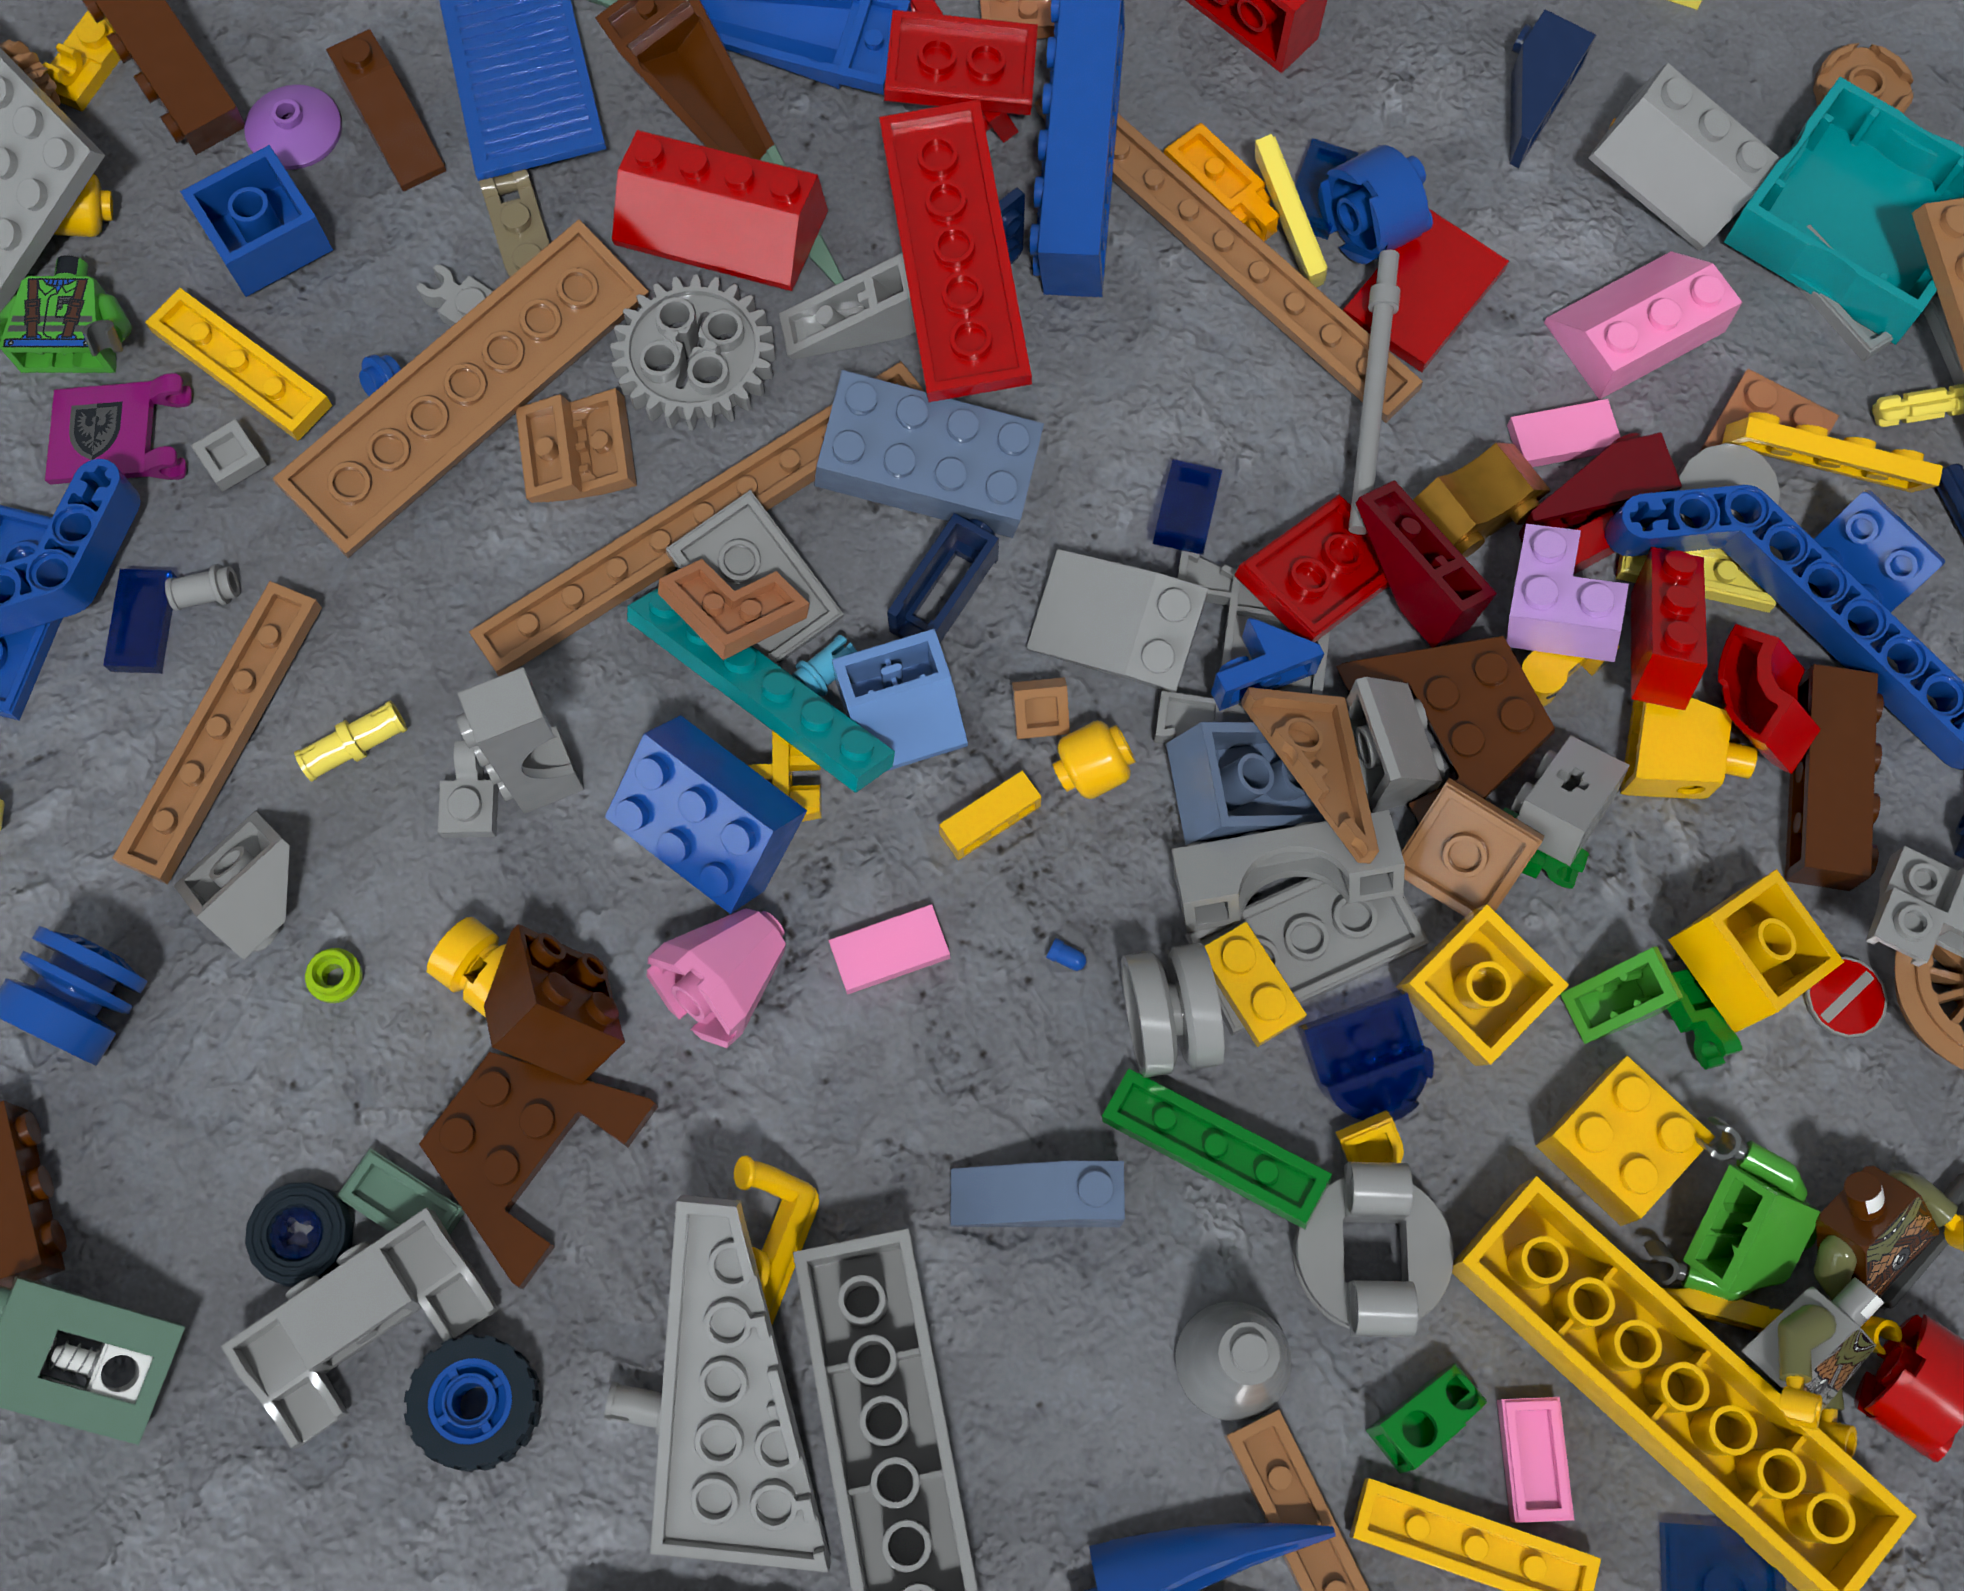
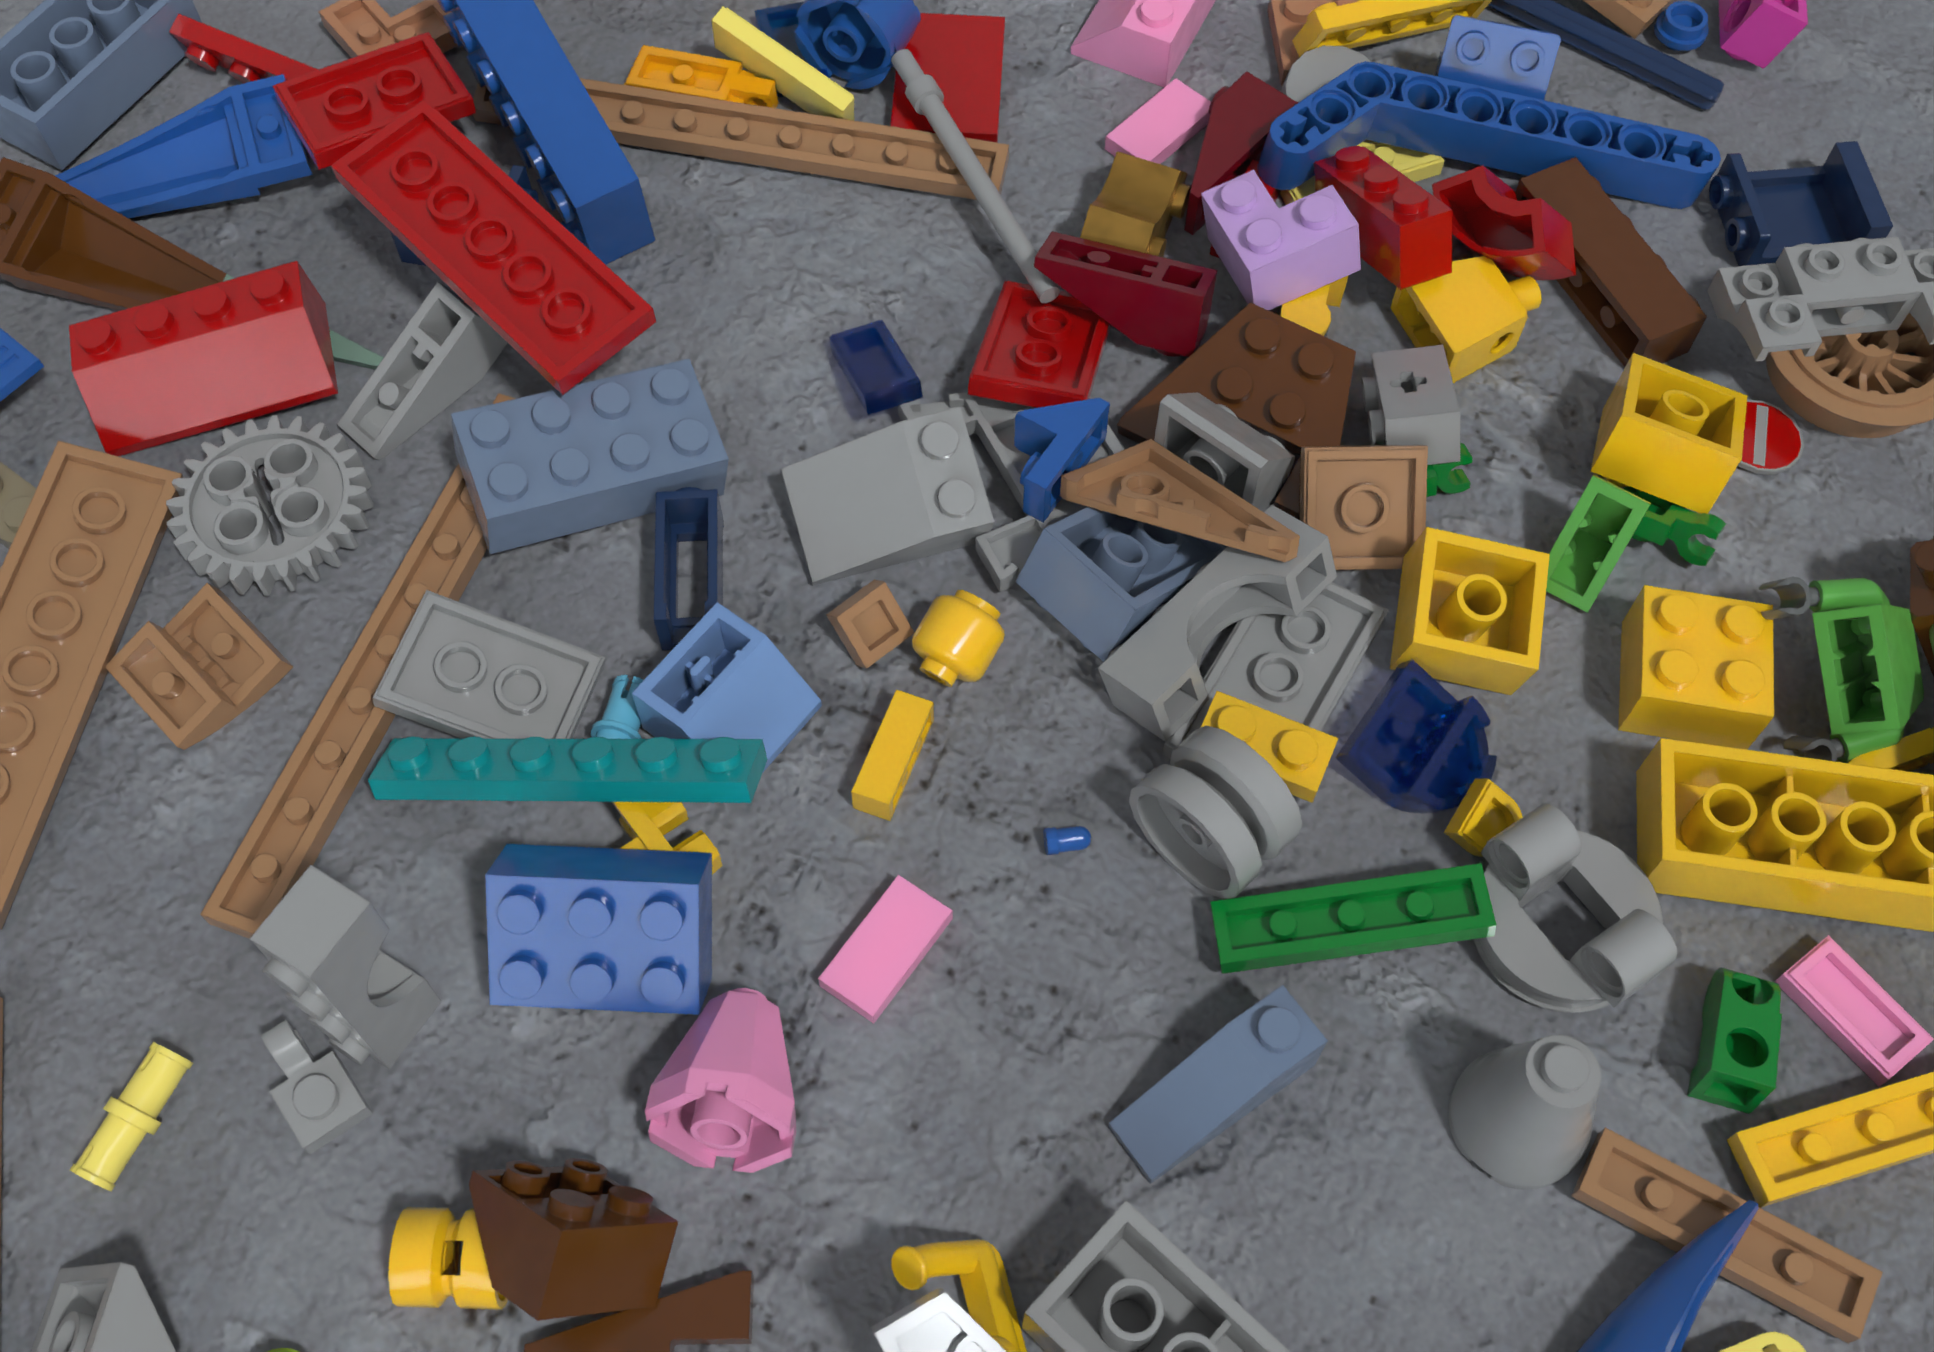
camera: 35 degrees left, 10 degrees down
nougat plate [658,559,810,660] -> none

